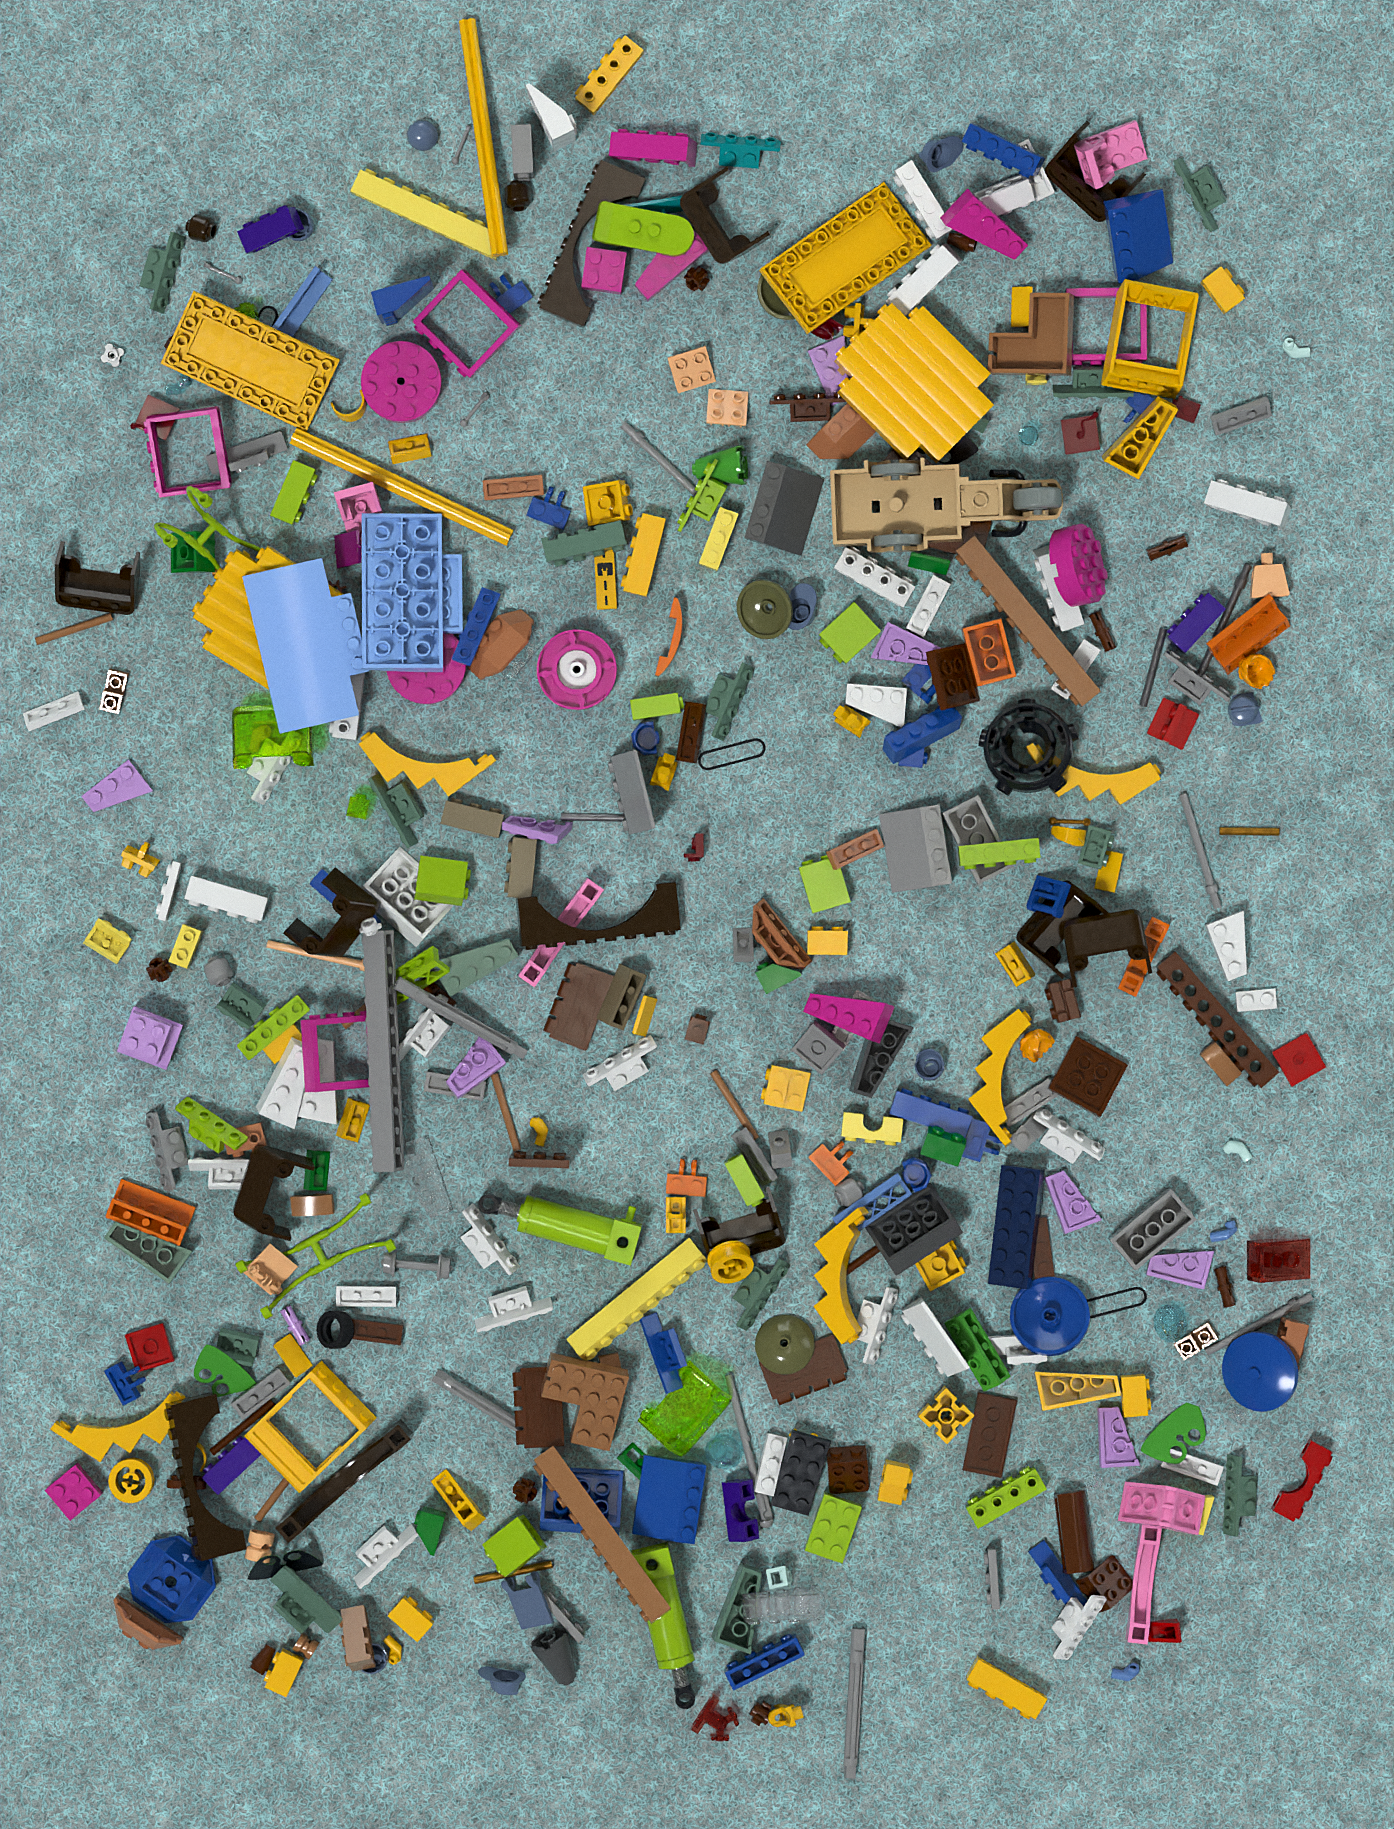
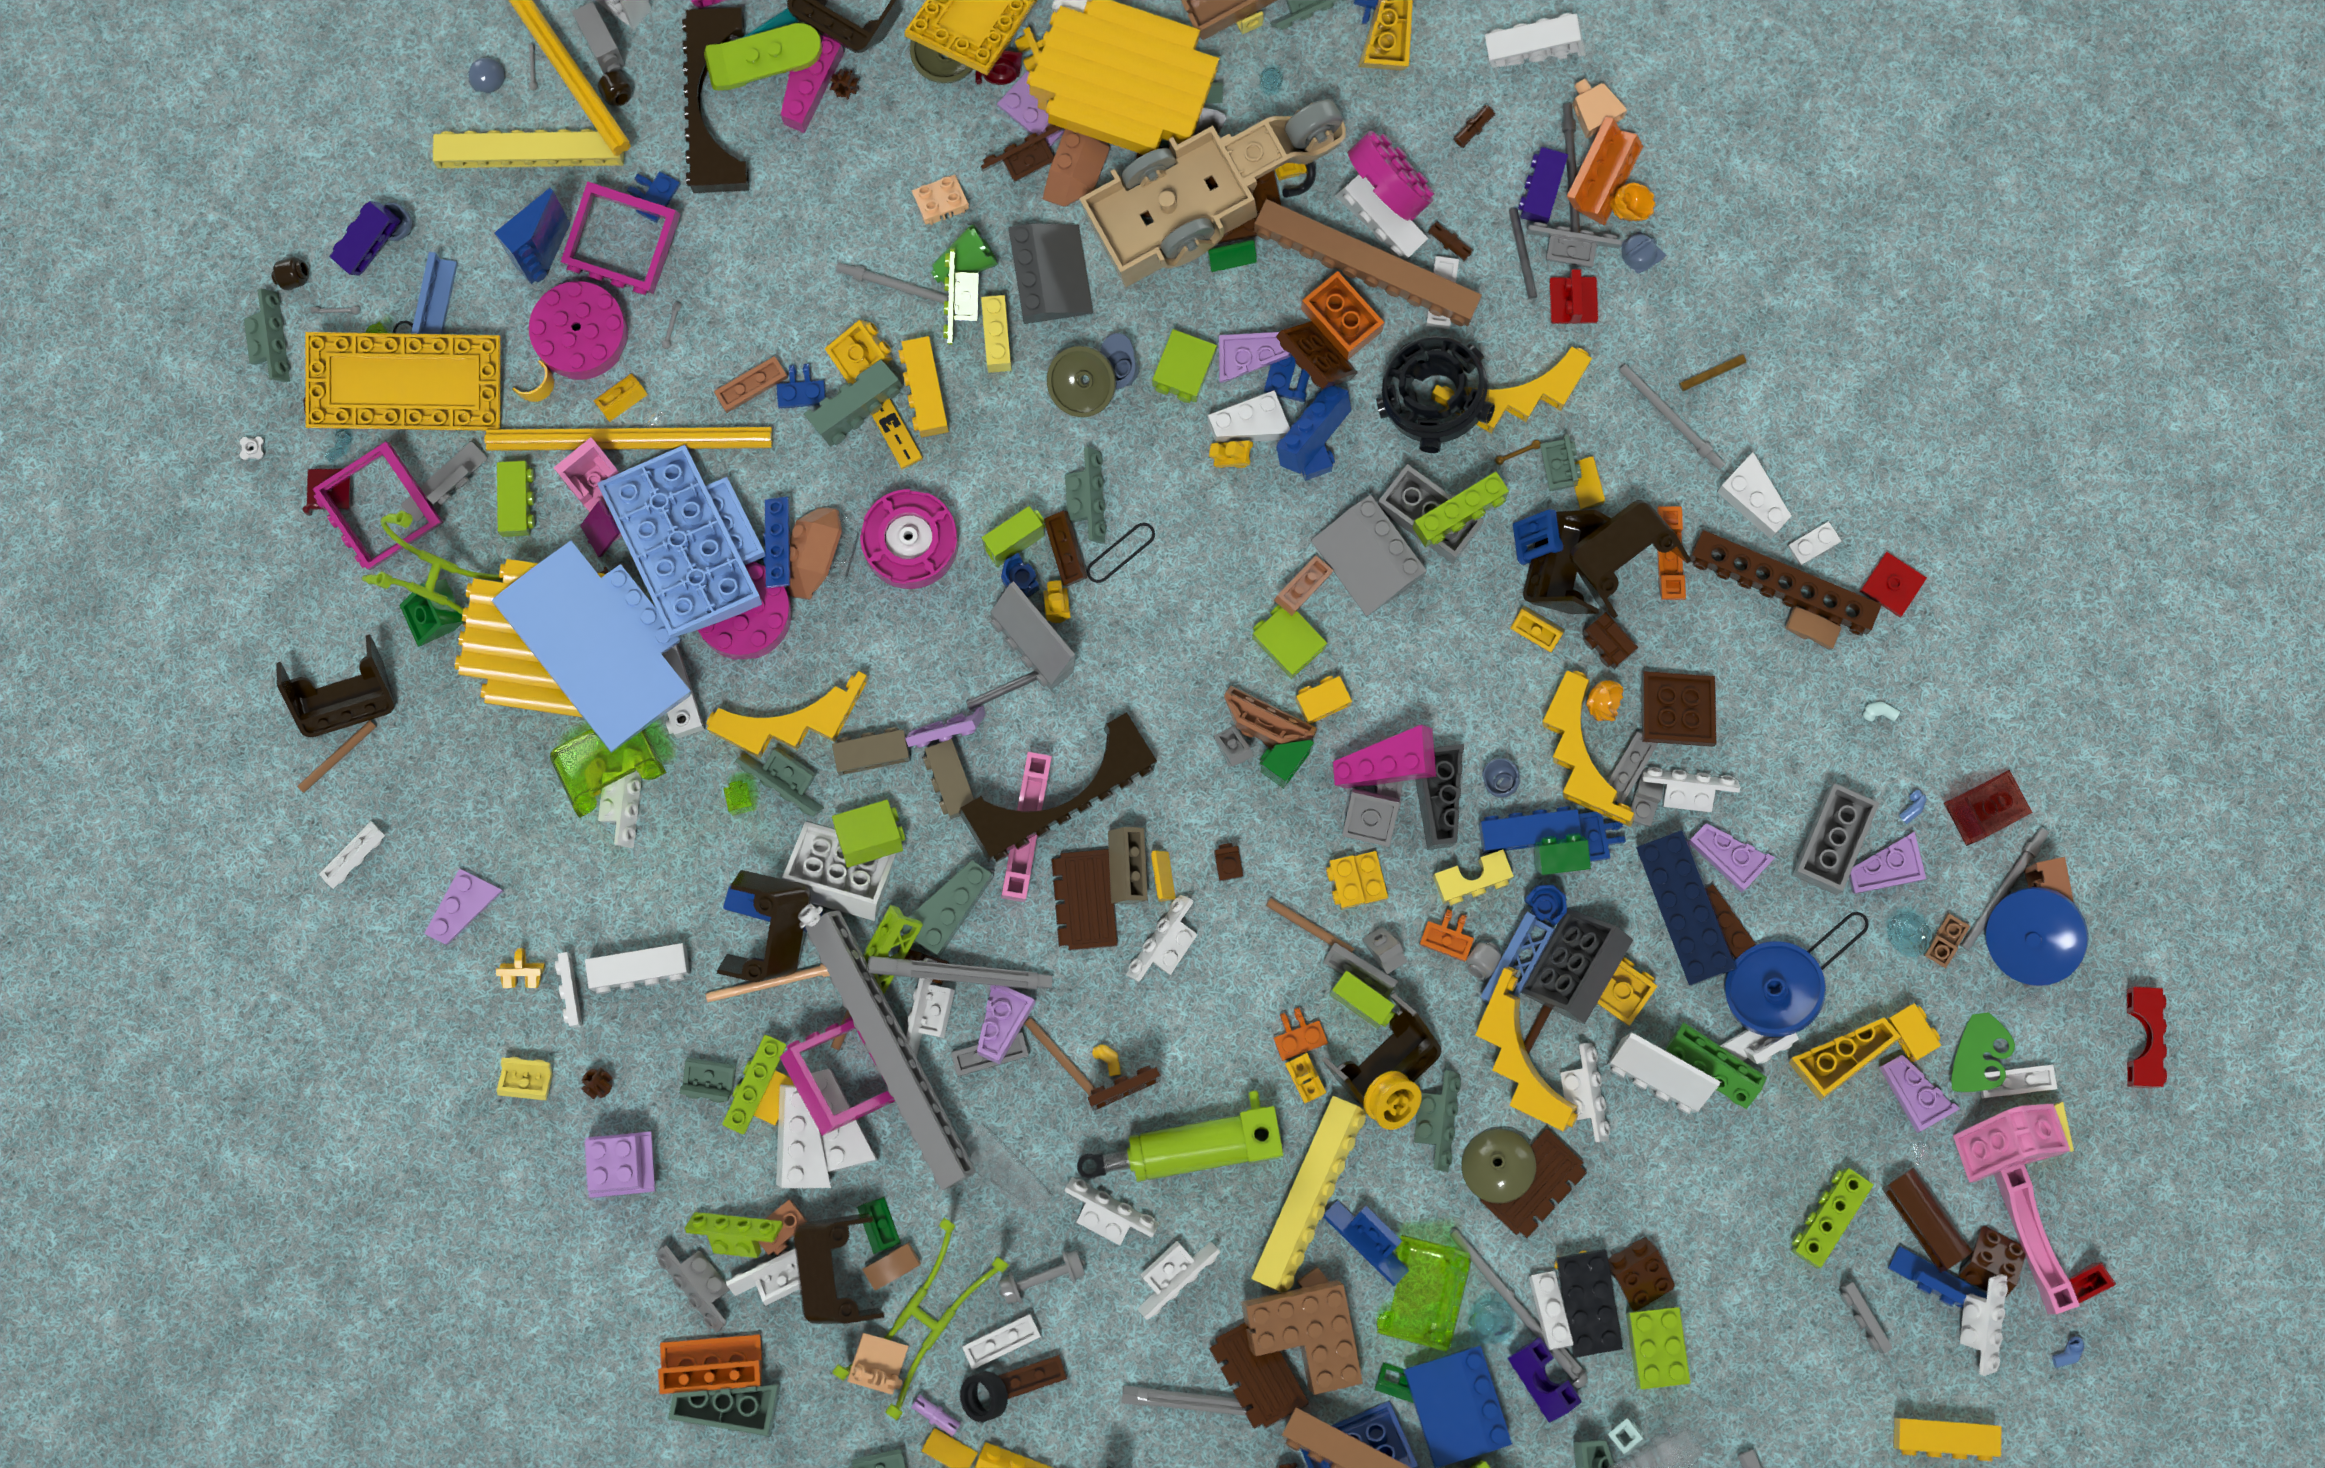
camera: 25 degrees left, 10 degrees down
slope [99,668,129,714] -> none
light yellow brick [168,924,203,969] -> none
light grey head [204,956,233,987] -> none
yellow slope [336,1098,370,1143] -> none
dark pink brick [581,247,627,295] -> none
orange slope [655,597,682,677] -> none
light nougat hinge [667,346,716,393] -> none
dark red bracket [684,833,704,862] -> none
white brick [834,546,915,608] -> none
yellow brick [877,1459,913,1505] -> none
white plate [905,575,951,637] -> none
yellow brick [917,1385,975,1444] -> none
reddish brown tile [962,1392,1017,1478] -> none
yellow helmet [1051,825,1087,847] -> none
dark red hat [1060,412,1100,455] -> none
reddish brown pin [1214,1266,1236,1308] -> none
sand green bracket [1223,1454,1257,1537] -> none

